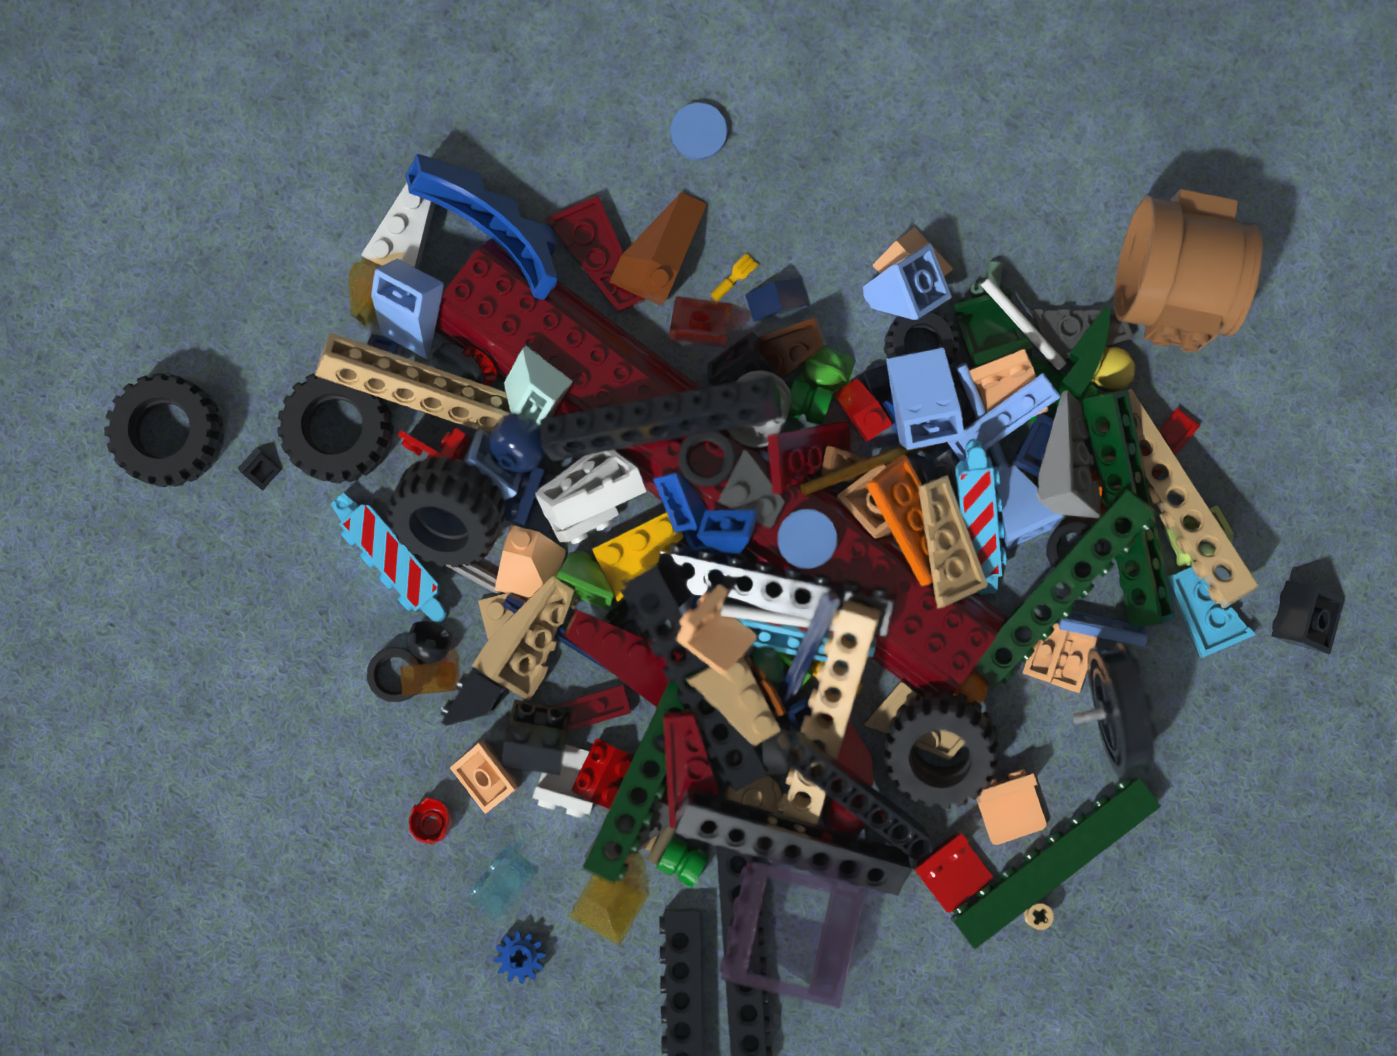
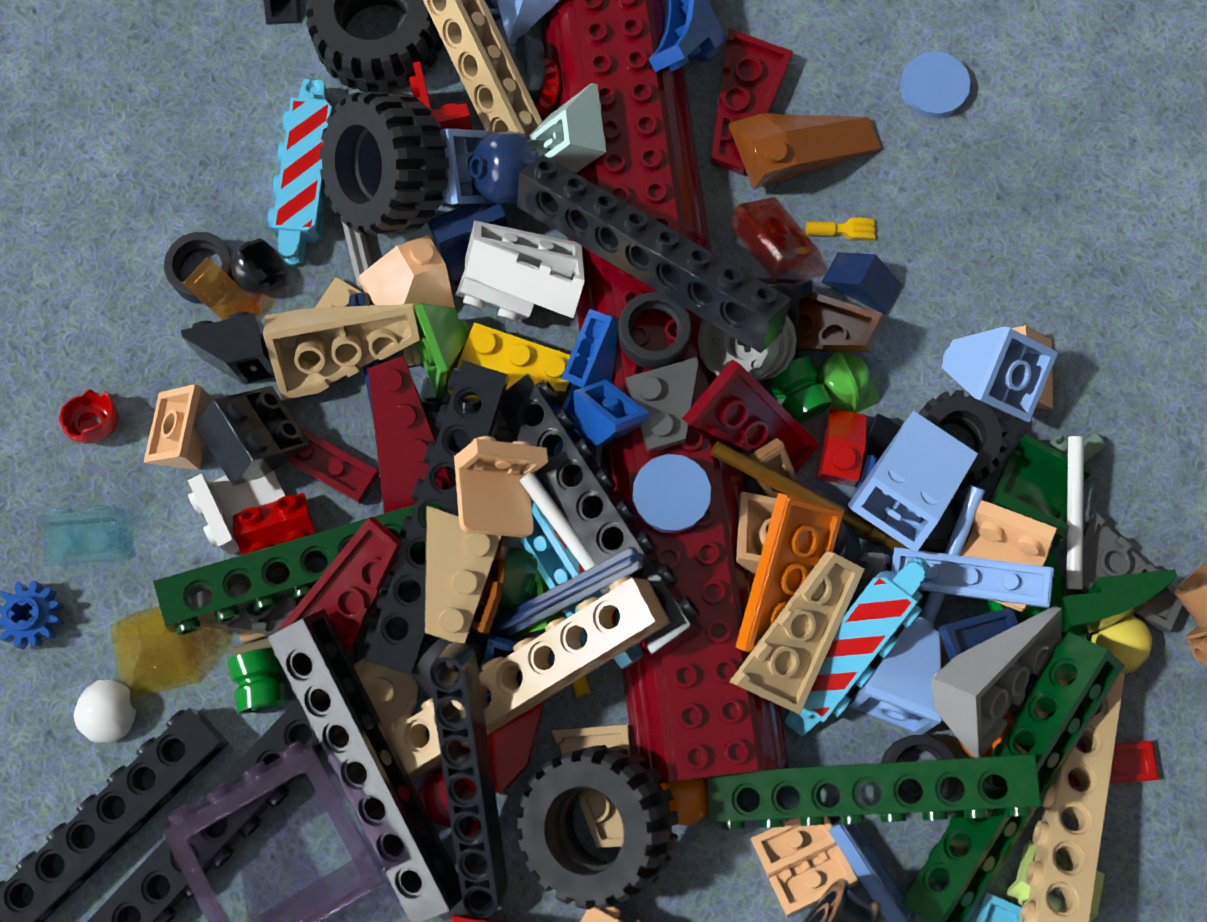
camera: 50 degrees right, 10 degrees down
none -> white hair [74,680,136,743]

